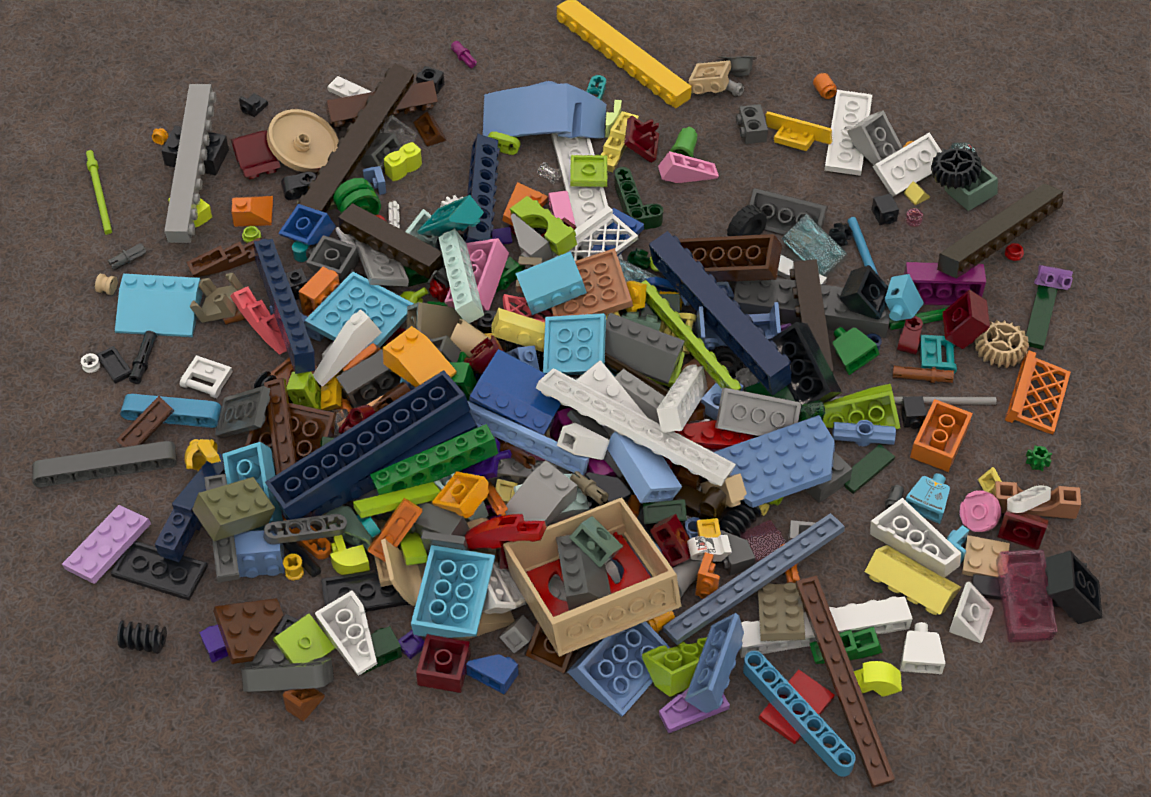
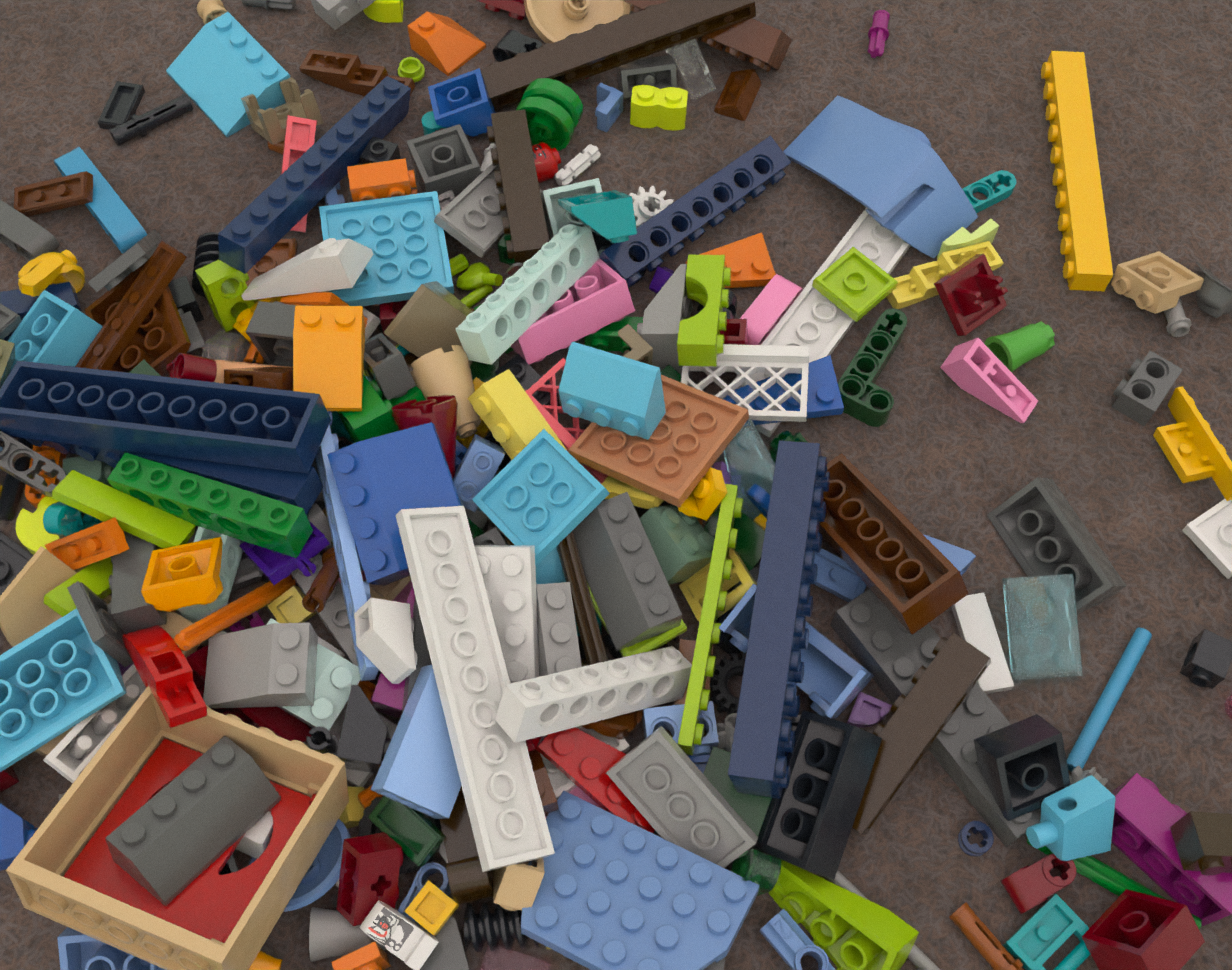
camera: 45 degrees right, 10 degrees up
white bush [81,353,100,373] -> none
white plate [180,355,232,399] -> none
black brick [416,66,445,95] -> none
lime beam [487,131,521,155] -> none
clear bush [537,162,561,185] -> none
sand green brick [569,516,623,568] -> none
dark tan pin [570,471,609,505] -> none
black tyre [727,205,767,236] -> none
black gear [829,222,853,246] -> none
green torso [832,327,880,375] -> none

